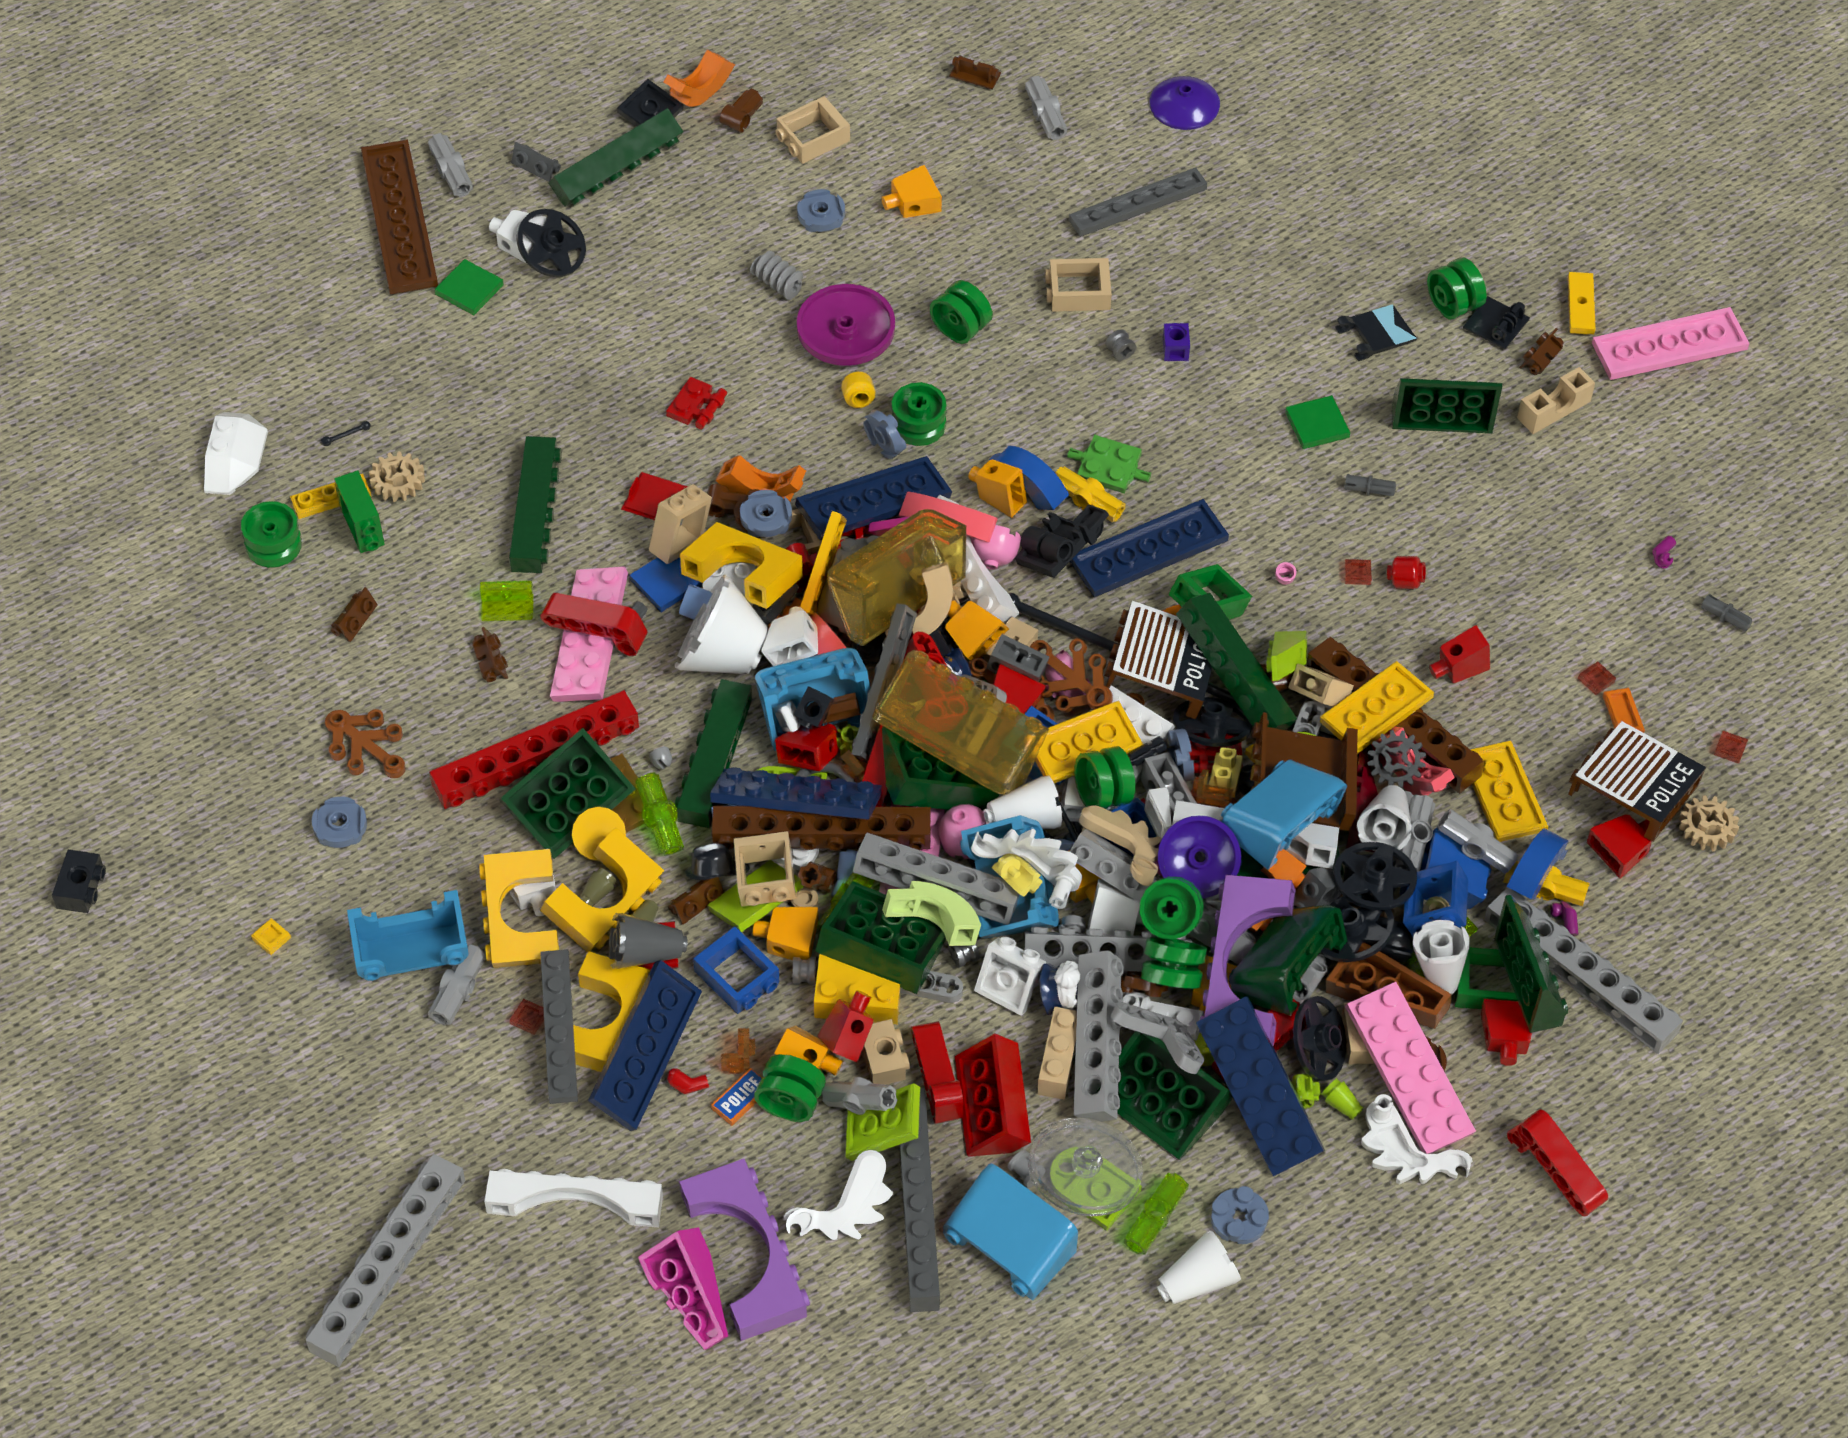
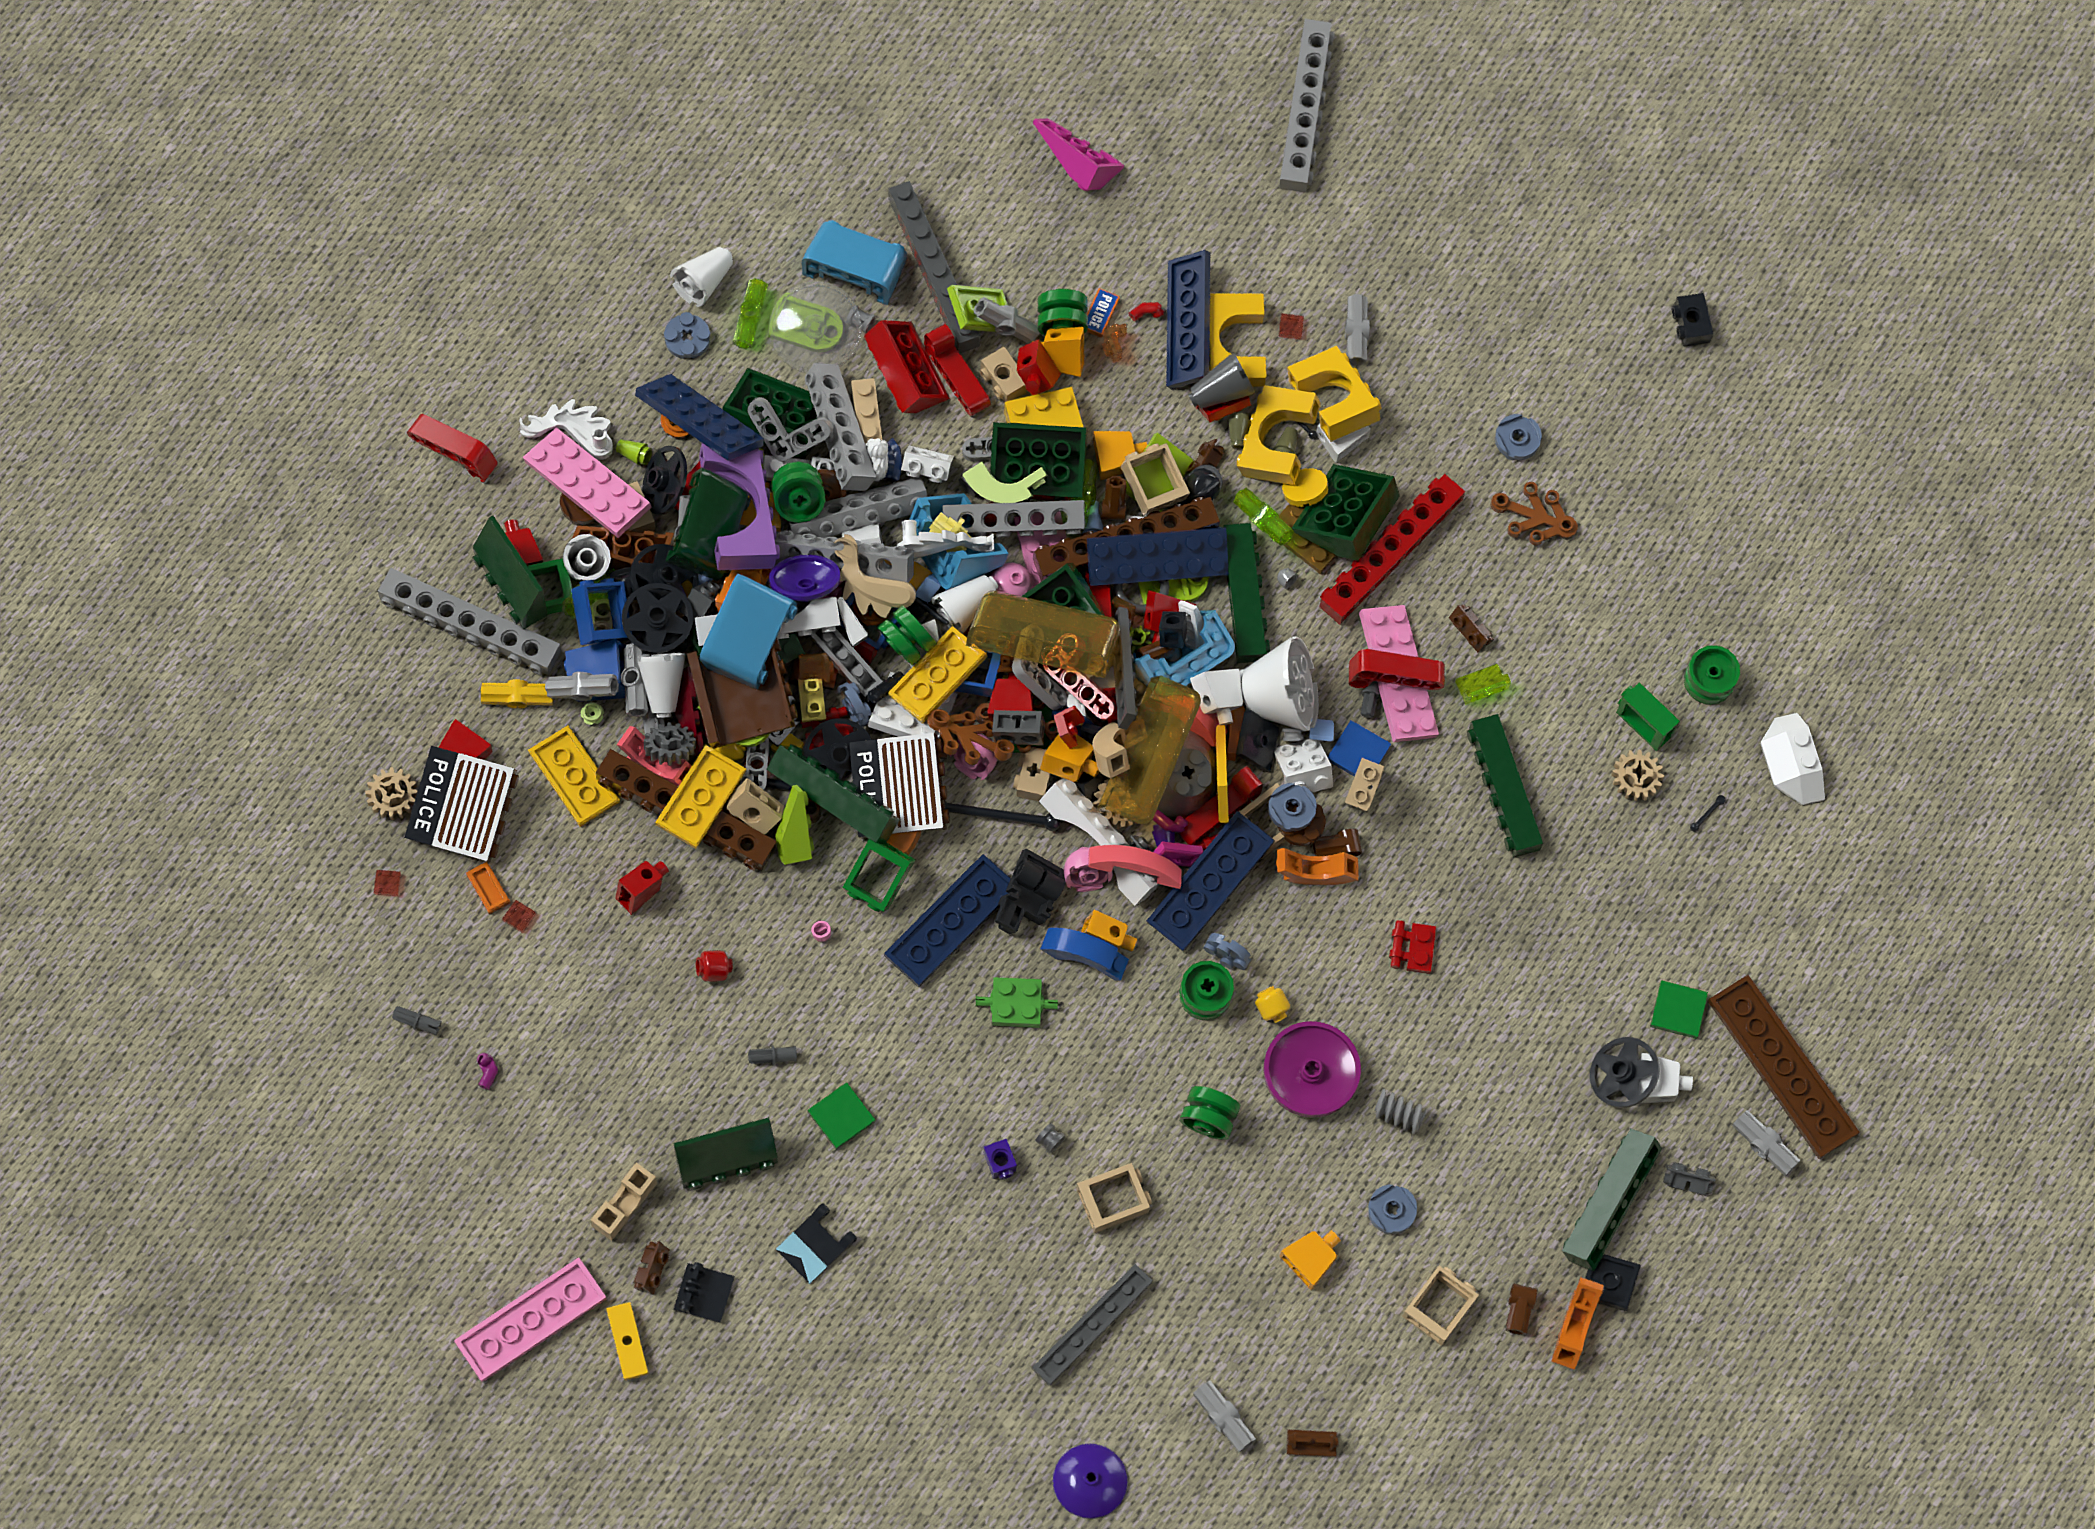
camera: 155 degrees right, 15 degrees up
yellow tile [251,918,291,955] -> none
yellow tile [290,474,372,519] -> none
reddish brown hinge [331,587,378,642] -> none
dark azure windscreen [347,890,469,981] -> none
white arch [484,1169,663,1227] -> none
dark grey plate [540,949,578,1104] -> none
red piece [621,472,688,520] -> none
medium lavender arch [679,1159,810,1341] -> none
yellow arch [680,522,803,609] -> none
blue window [693,927,780,1014] -> none
white animal [783,1150,893,1240] -> none
flat silver wheel [793,957,816,985] -> none
yellow piece [1055,466,1126,523] -> none
light grey plate [1059,915,1086,933] -> none
green wheel [1139,876,1204,940] -> none
lime gear [1291,1074,1320,1109] -> none
clear red tile [1344,559,1372,585] -> none
green wheel [1427,257,1487,320] -> none
blue arch [1507,828,1569,899] -> none
magenta arm [1550,901,1579,936] -> none
none -> red bracket [1054,706,1085,749]

